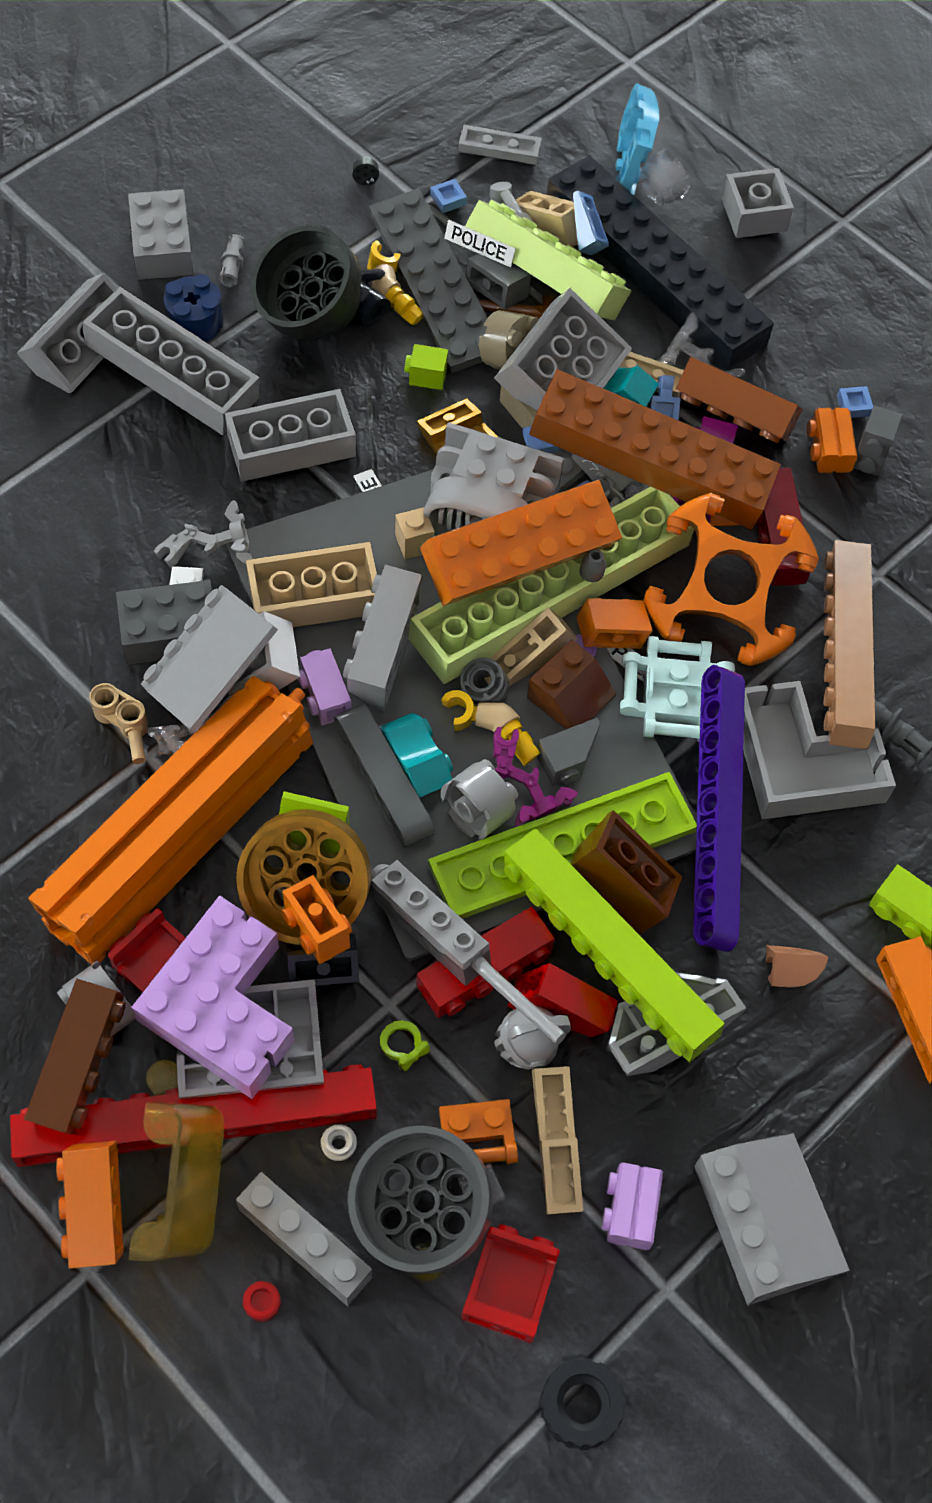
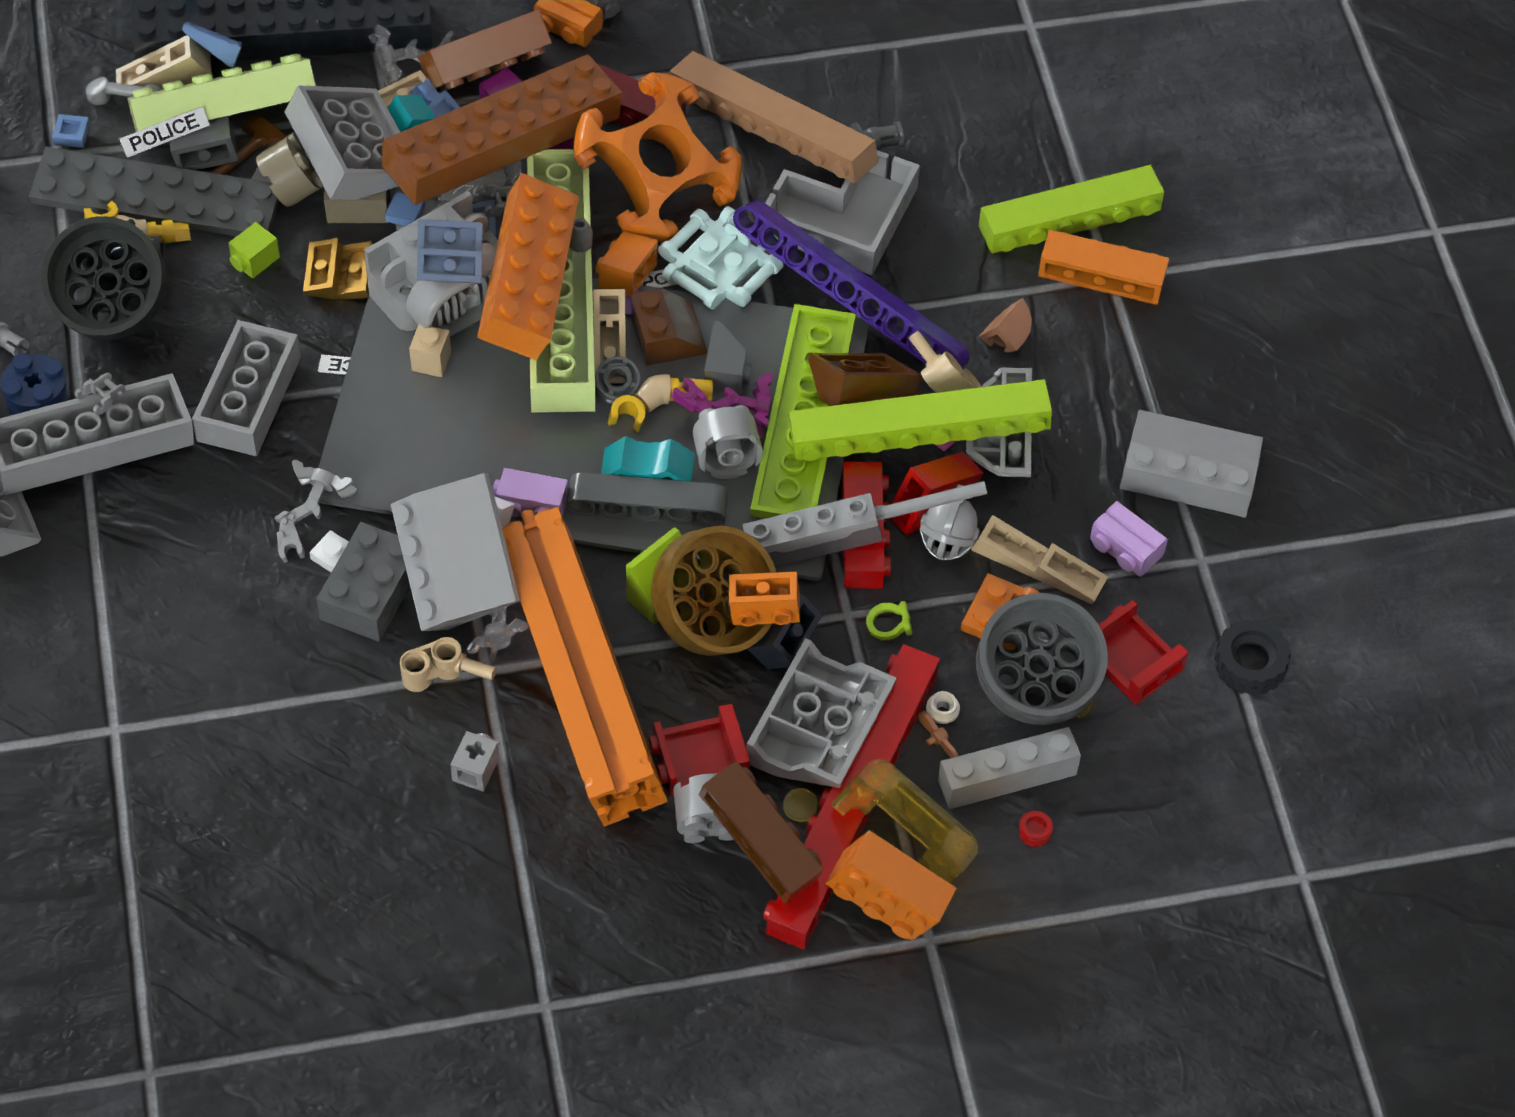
camera: 55 degrees left, 5 degrees down
lavender piece [132,895,294,1099] -> none
tan brick [246,542,377,627] -> none
light grey slope [343,565,422,713] -> none
light grey plate [458,125,542,165] -> none
none -> light grey piece [75,373,125,415]
none -> sand blue slope [417,219,483,284]
none -> light grey brick [450,731,499,792]
none -> tan beam [909,331,981,393]
none -> nougat piece [918,711,959,758]

